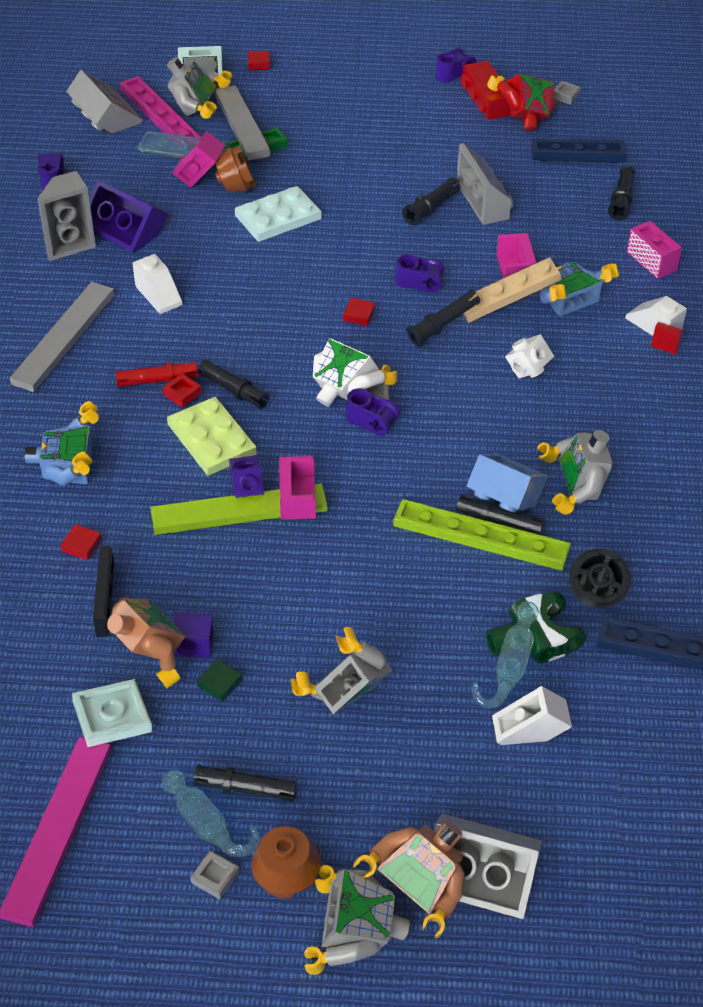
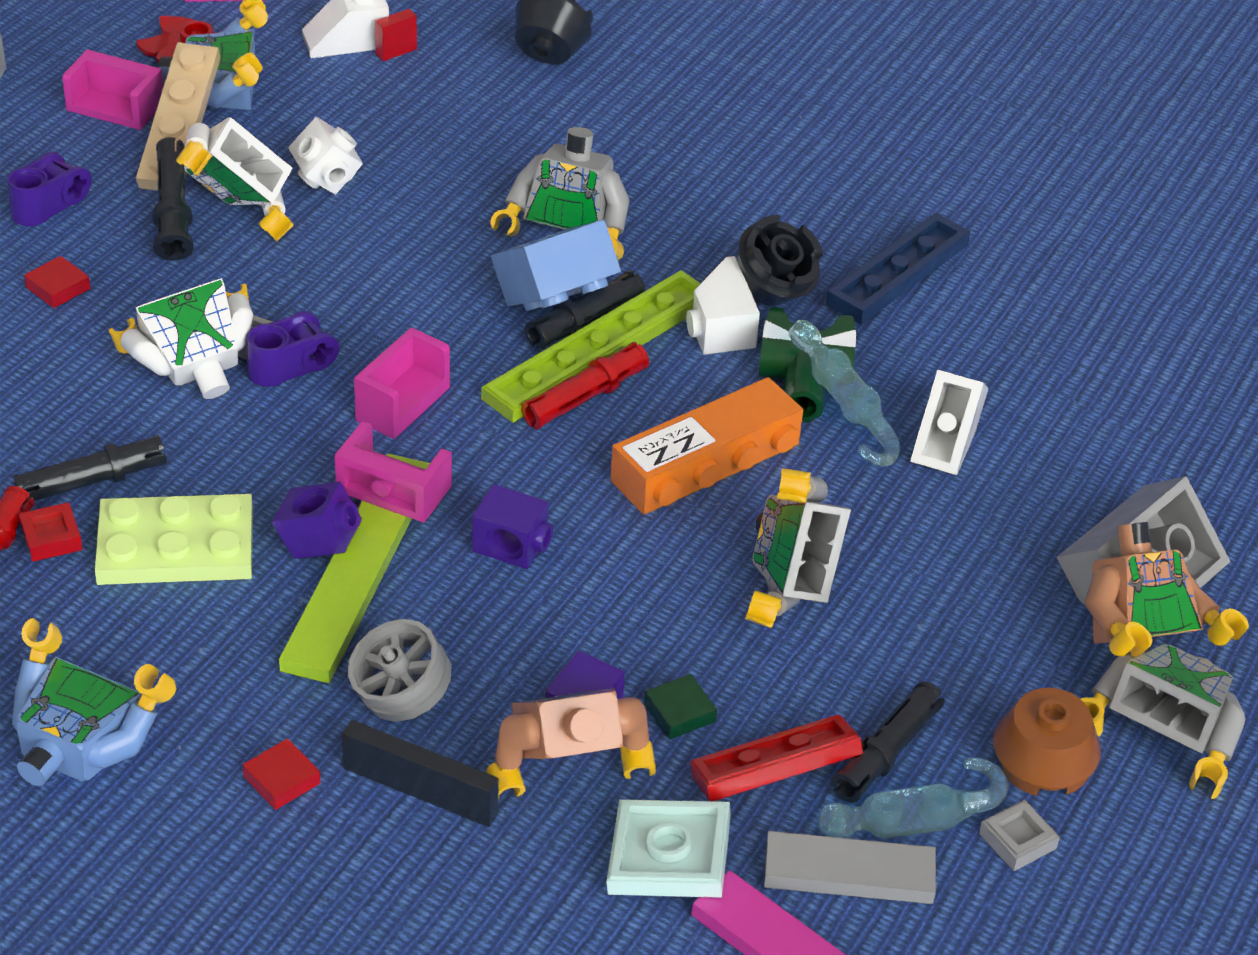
camera: 65 degrees left, 5 degrees down
none -> red plate [136,16,215,63]
none -> white torso [176,117,293,241]
none -> light grey wheel [348,619,452,722]
none -> dark pink panel [354,327,450,439]
none -> dark purple brick [472,484,553,569]
none -> red pin [521,342,649,430]
none -> orange brick [610,377,803,515]
none -> white slope [686,256,760,355]
none -> red tile [690,714,863,802]
none -> light grey tile [764,831,936,904]

